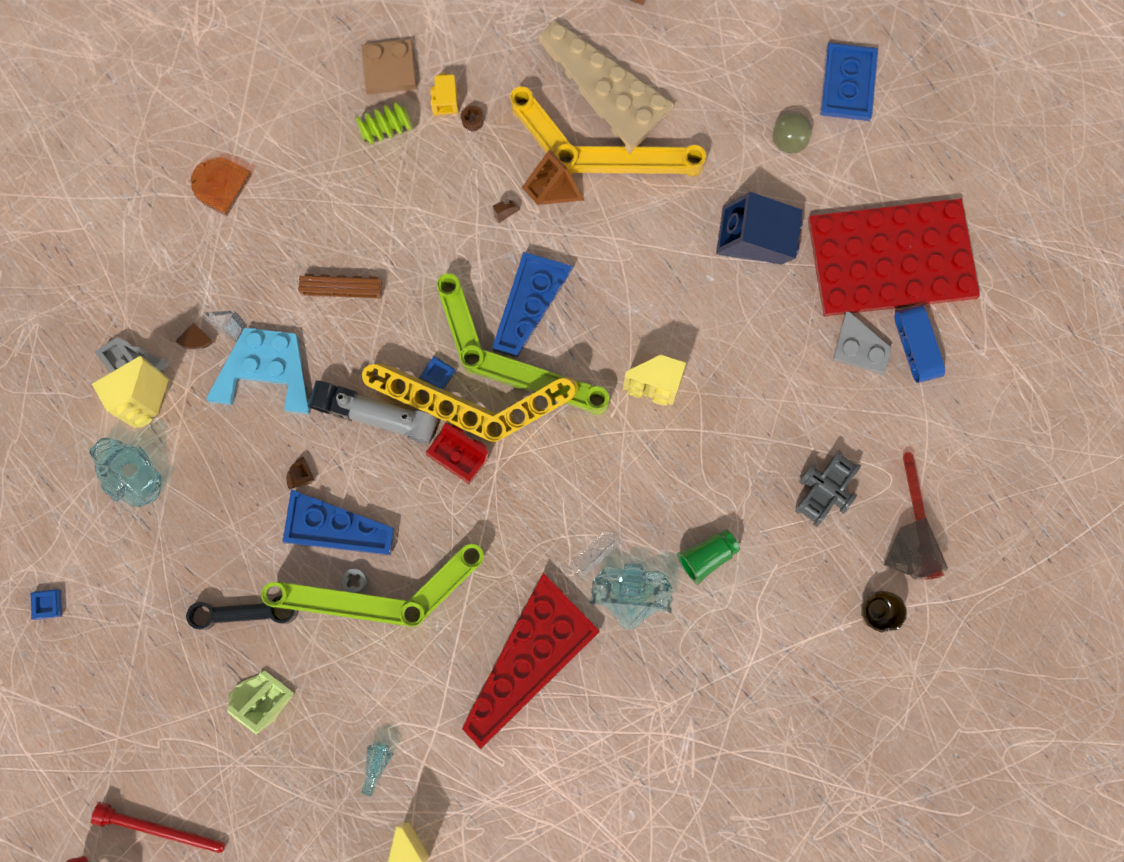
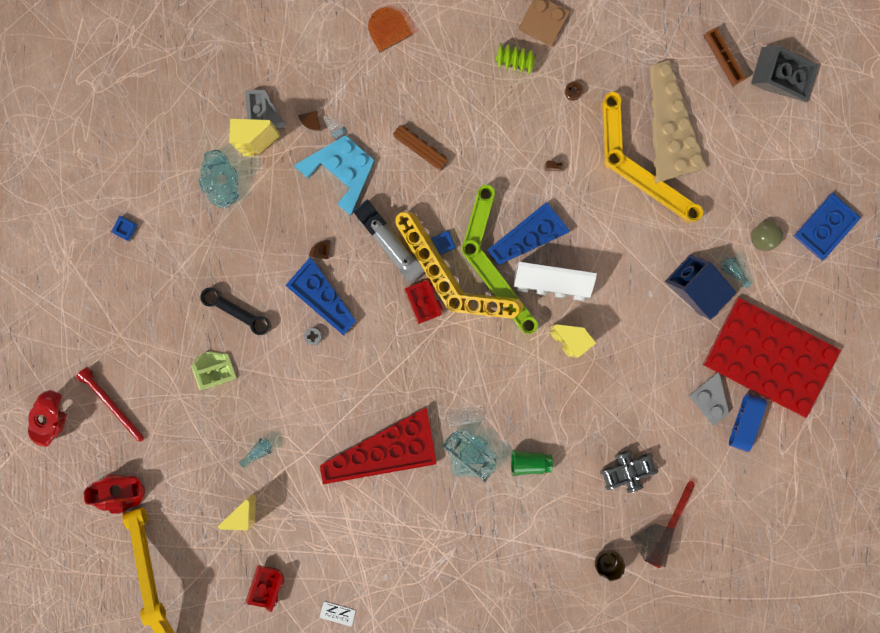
camera: 30 degrees right, 10 degrees up
lime piece [261,544,484,627] -> none
yellow brick [430,73,458,116] -> none
dark orange slope [522,150,584,205] -> none
none -> white slope [513,262,597,301]
none -> clear light blue cone [721,257,752,288]

